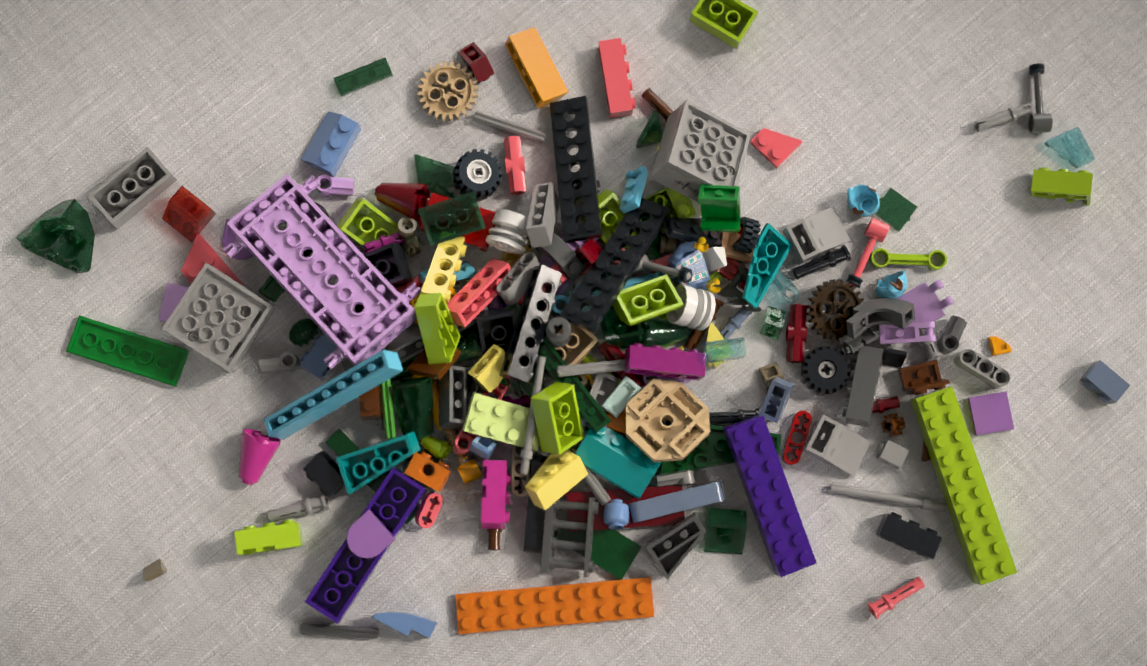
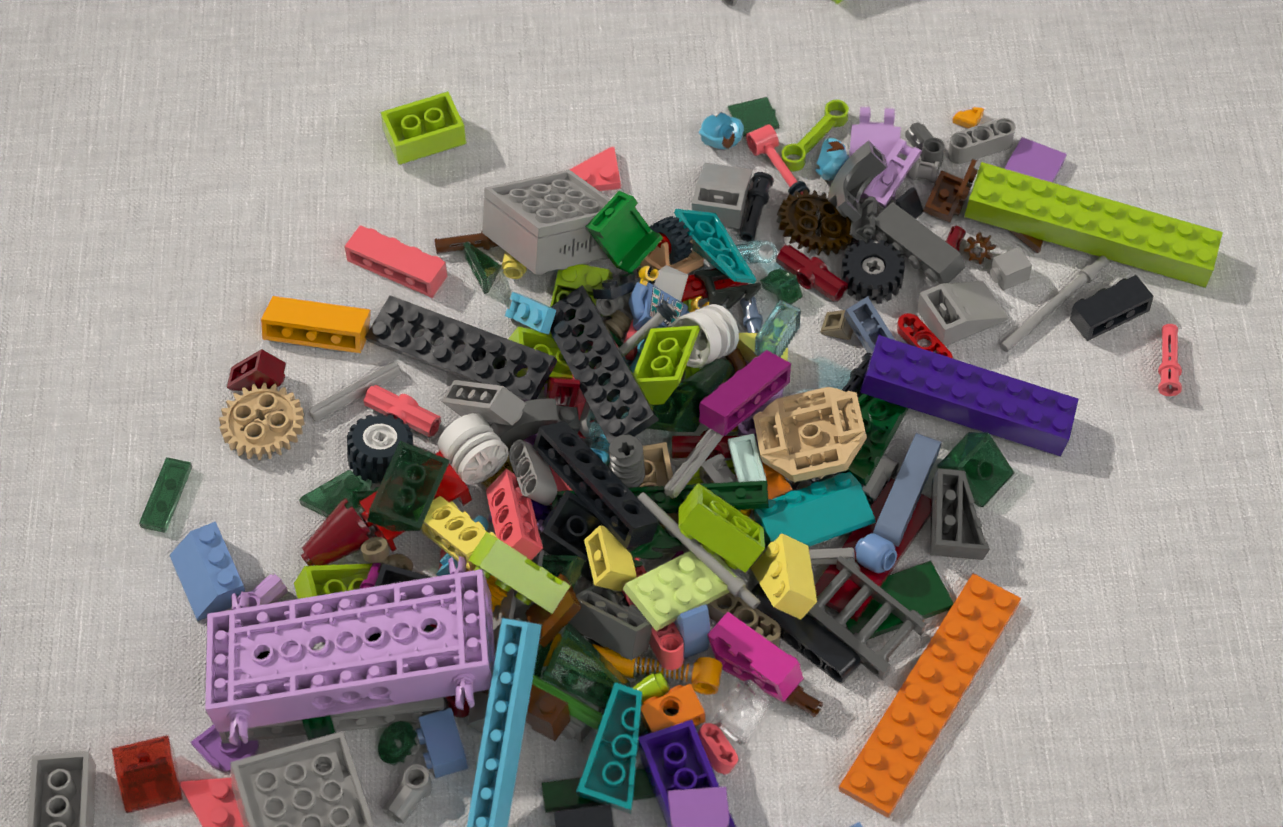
camera: 45 degrees left, 25 degrees down
sand blue brick [1080,360,1130,404] -> none

